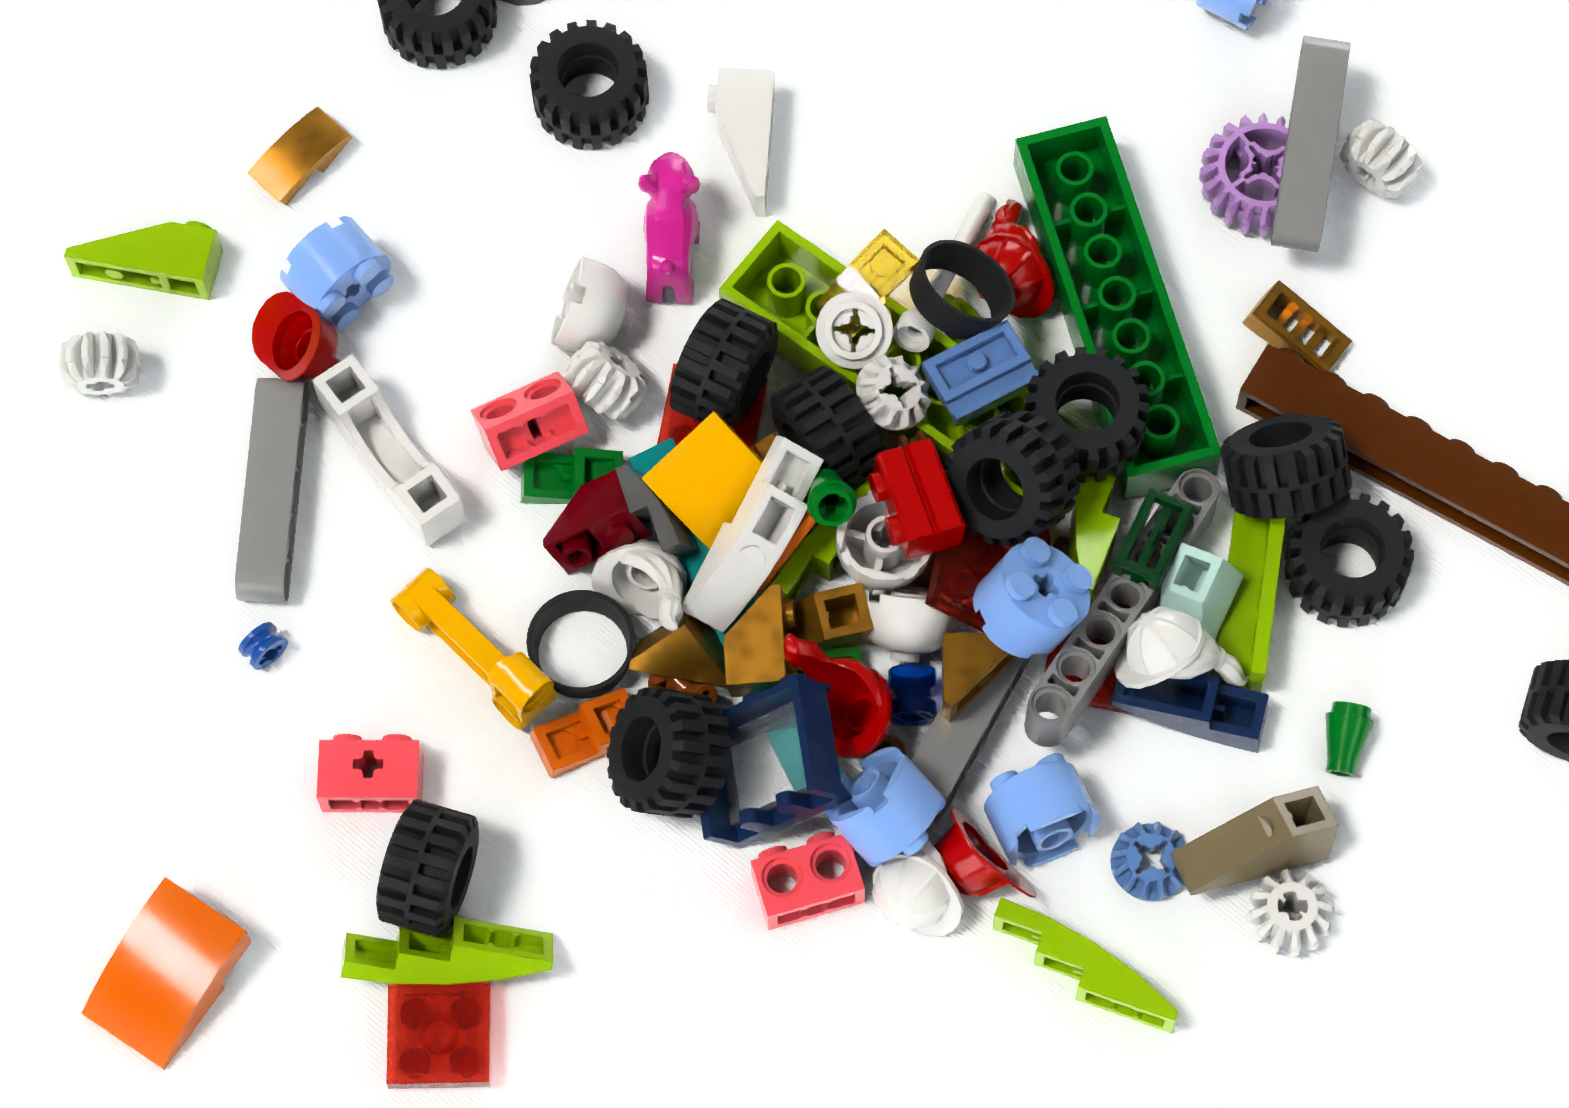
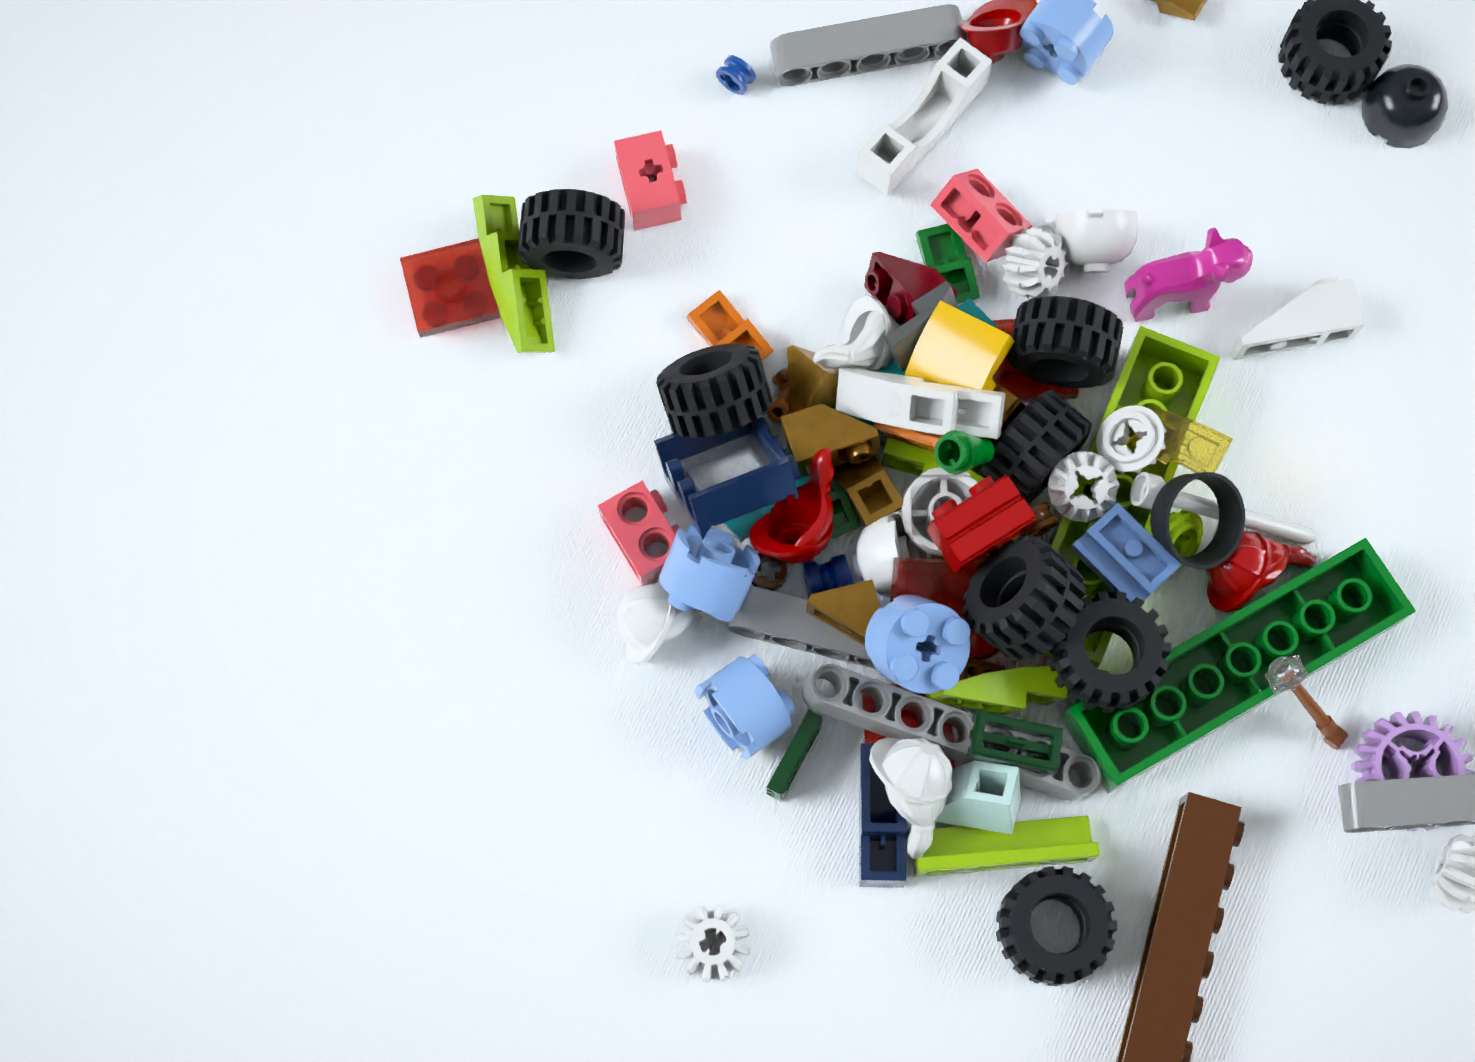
camera: 75 degrees right, 5 degrees up
orange slope [82,877,252,1070] -> none
yellow piece [390,567,558,731] -> none
black tyre [526,590,635,699] -> none
black tyre [529,20,649,150] -> none
red piece [934,807,1037,898] -> none
lime slope [992,897,1178,1033] -> none
medium blue gear [1110,821,1185,901] -> none
dark tan slope [1171,786,1339,896] -> none
black tyre [1220,414,1352,519] -> none
pearl gold slope [1242,280,1352,372] -> none
green cone [1325,701,1375,777] -> none
none -> dark green tile [766,709,823,801]
none -> piece [1265,656,1349,750]

